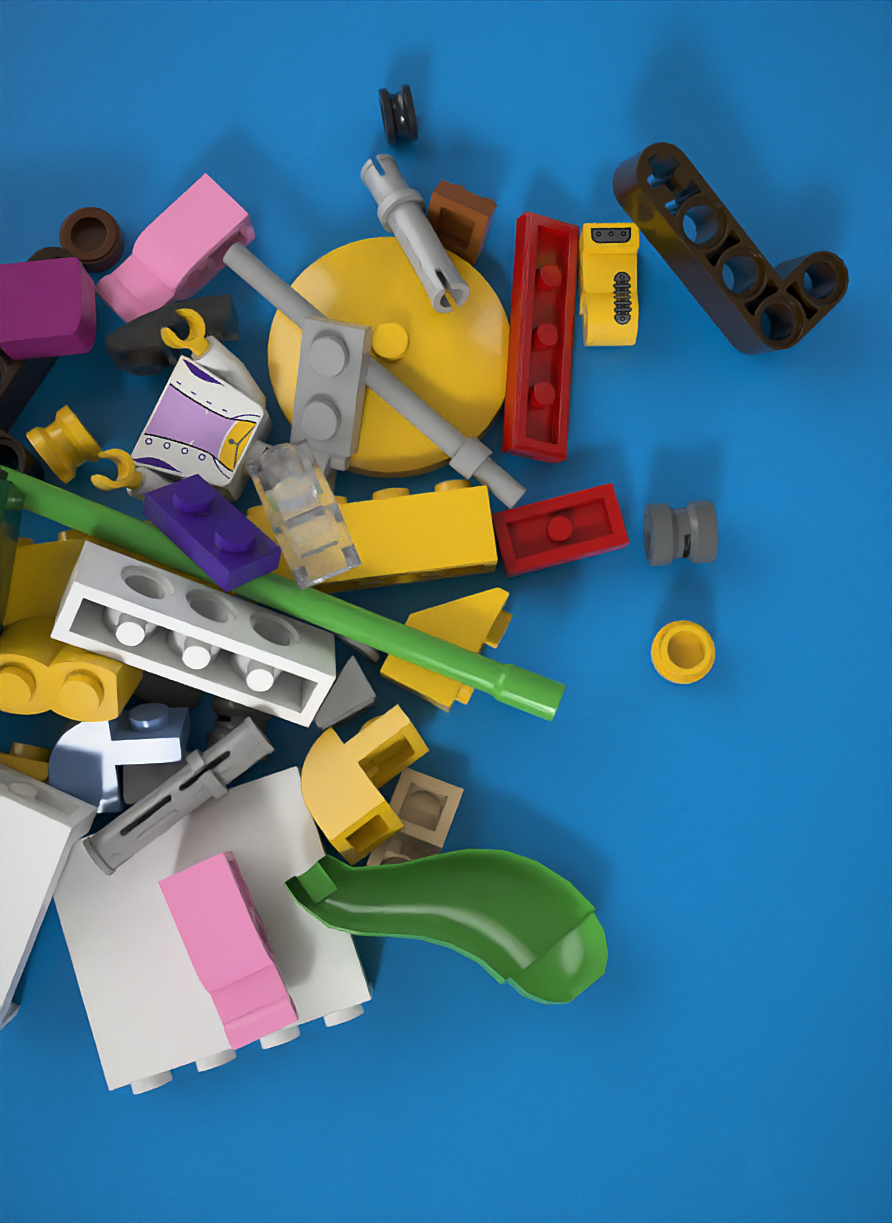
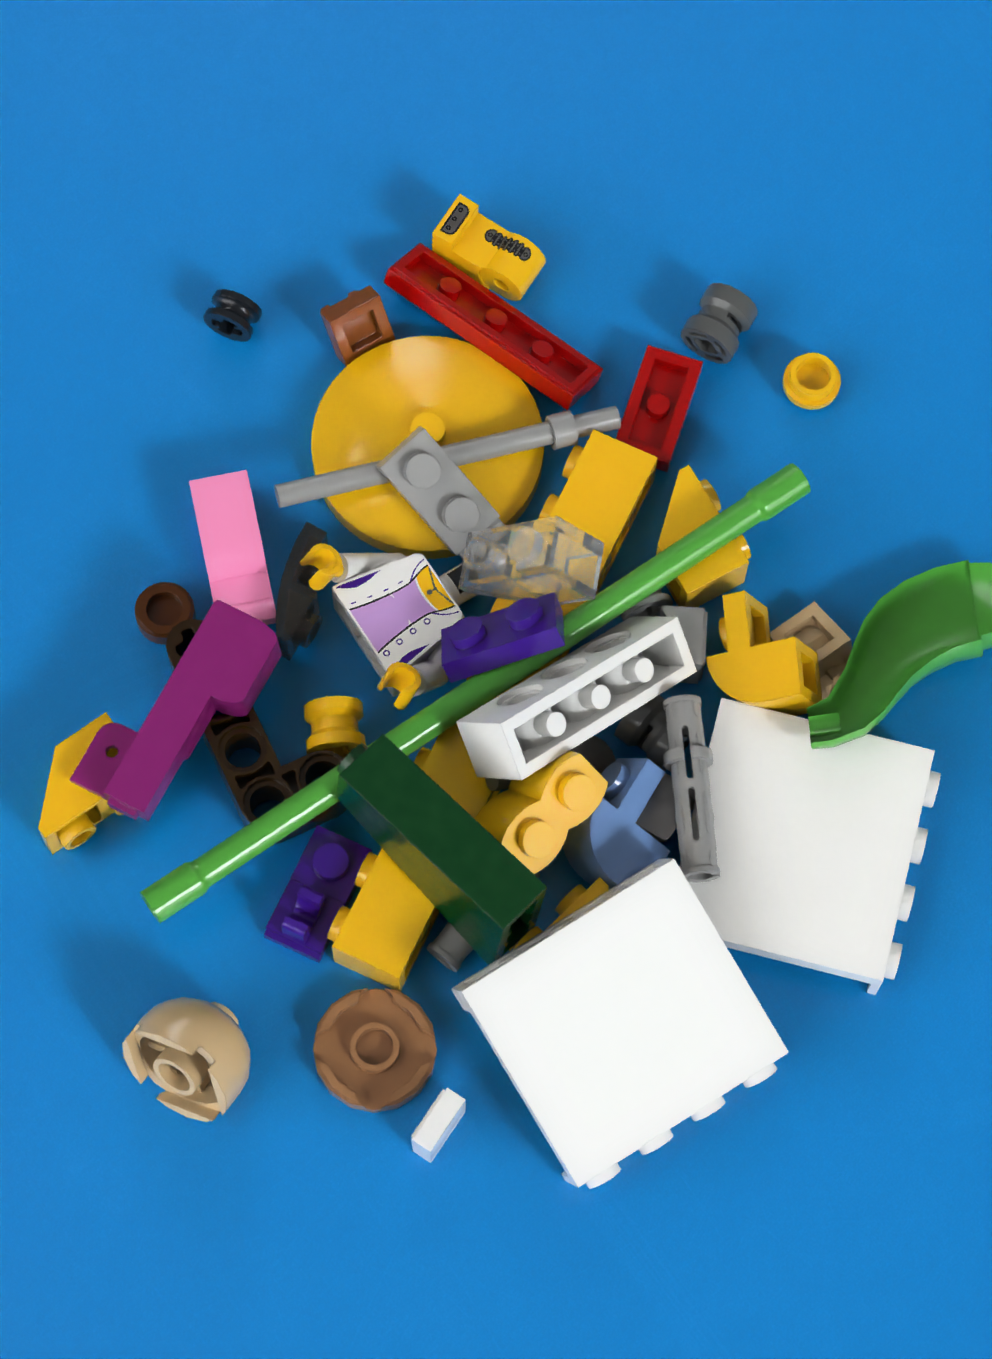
camera: 55 degrees left, 10 degrees down
bright pink piece [158,851,300,1051] -> none
light grey pin [360,154,470,313] -> none
dark brown beam [612,142,849,355] -> none

